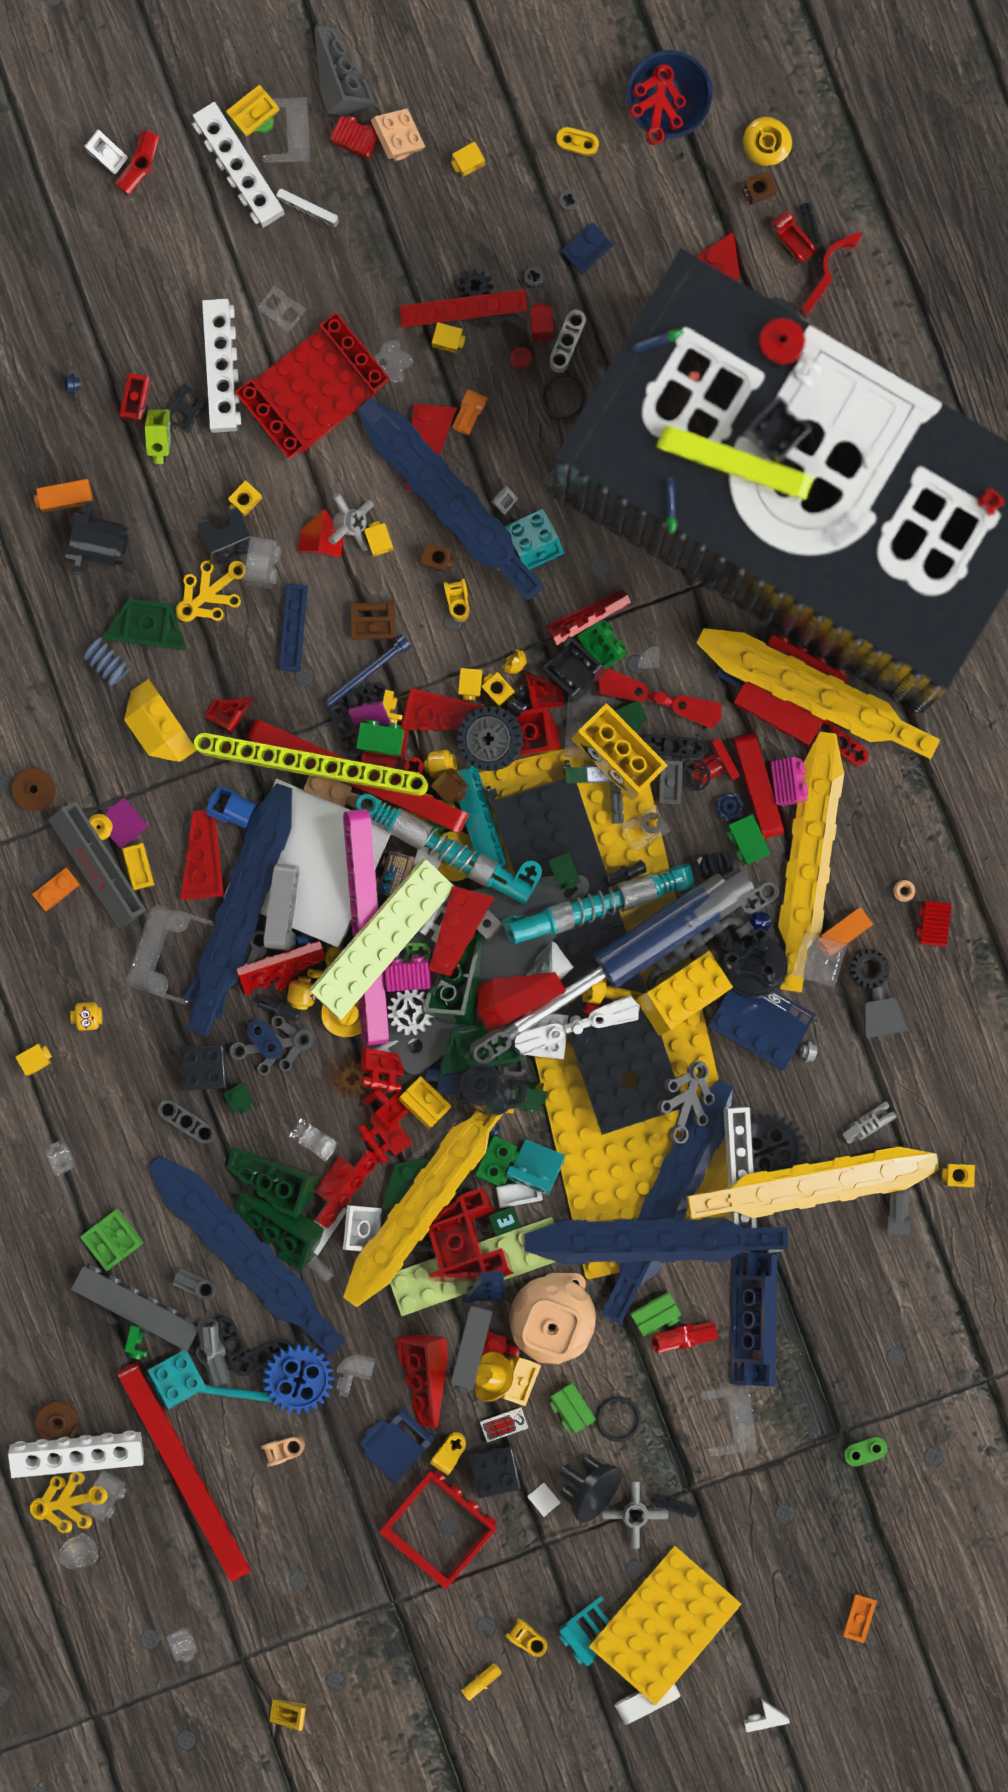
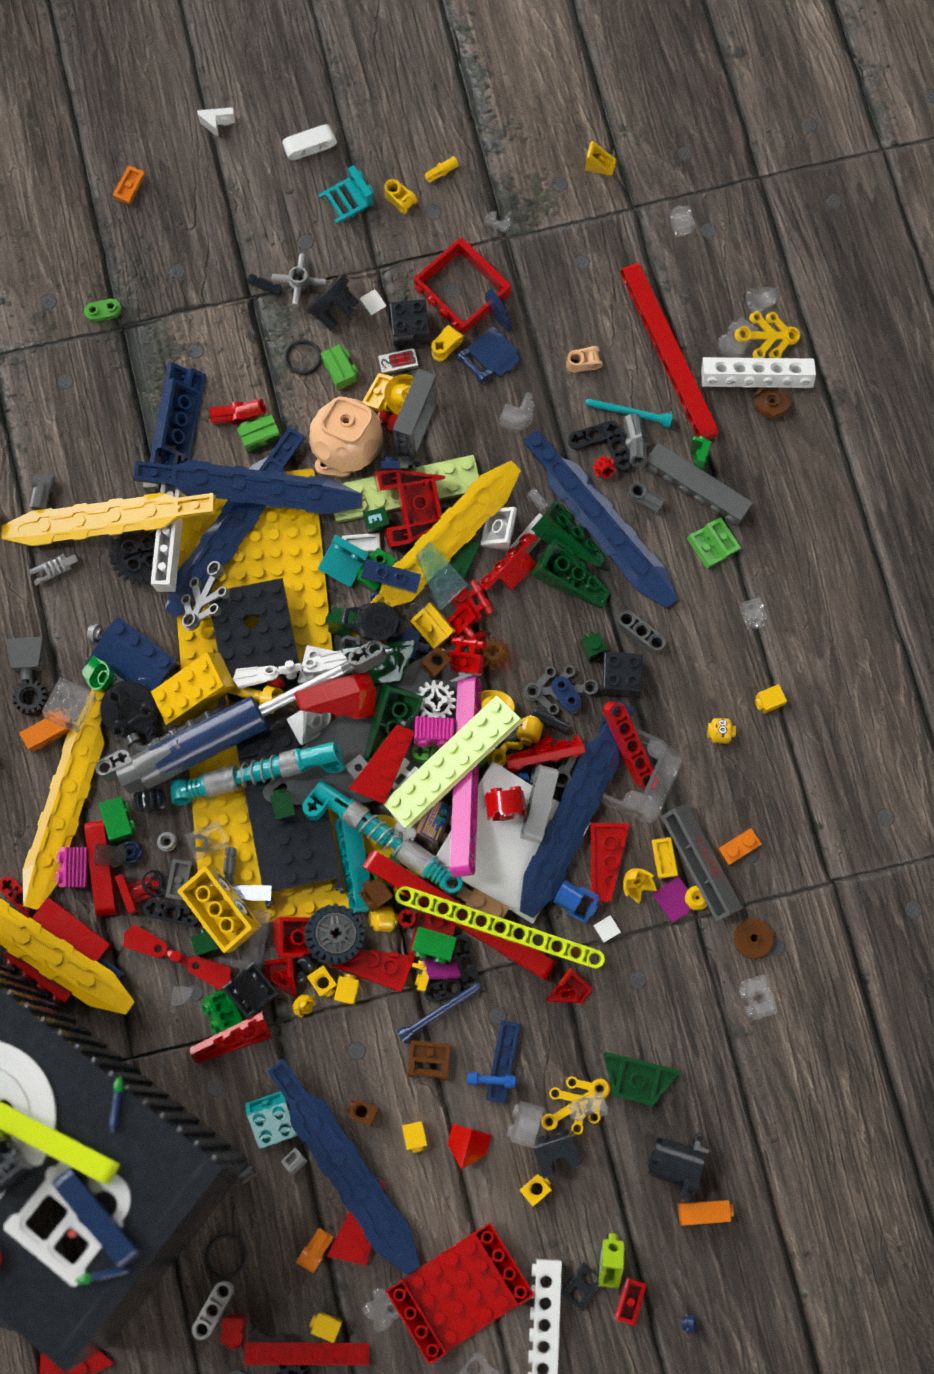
camera: 170 degrees left, 10 degrees down
sand blue piece [84,637,131,686] -> none
yellow wedge [124,679,197,762] -> none
teal bracket [144,1350,206,1411] -> none
blue gear [262,1342,334,1414] -> none
clear brick [289,1118,338,1161] -> none
light grey bar [329,493,374,551] -> none
red wedge [396,1334,448,1428] -> none
yellow piece [443,578,469,622] -> none
red plate [511,347,532,369] -> none
yellow plate [589,1546,741,1706] -> none
black axle [604,860,647,887] -> none
clear plate [701,1385,757,1456] -> none
clear blue plate [750,911,772,931] -> none
none -> dark blue beam [52,1167,141,1270]
none -> green cap [82,656,115,691]
none -> clear smoke bracket [94,843,127,868]
none -> light grey plate [157,832,177,852]
none -> dark blue plate [361,559,421,594]
none -> clear light blue wing [415,542,468,610]
none -> reddish brown brick [420,646,451,679]
none -> blue bar [467,1072,517,1089]
none -> clear piece [484,211,510,232]
none -> red brick [484,786,527,821]
none -> dark blue tile [485,289,513,332]
none -> clear leg [569,1091,609,1121]
none -> red gear [592,455,617,480]
none -> white tile [593,916,621,943]
none -> red beam [603,701,657,790]
none -> yellow piece [623,868,657,903]
none -> clear brick [738,974,778,1021]

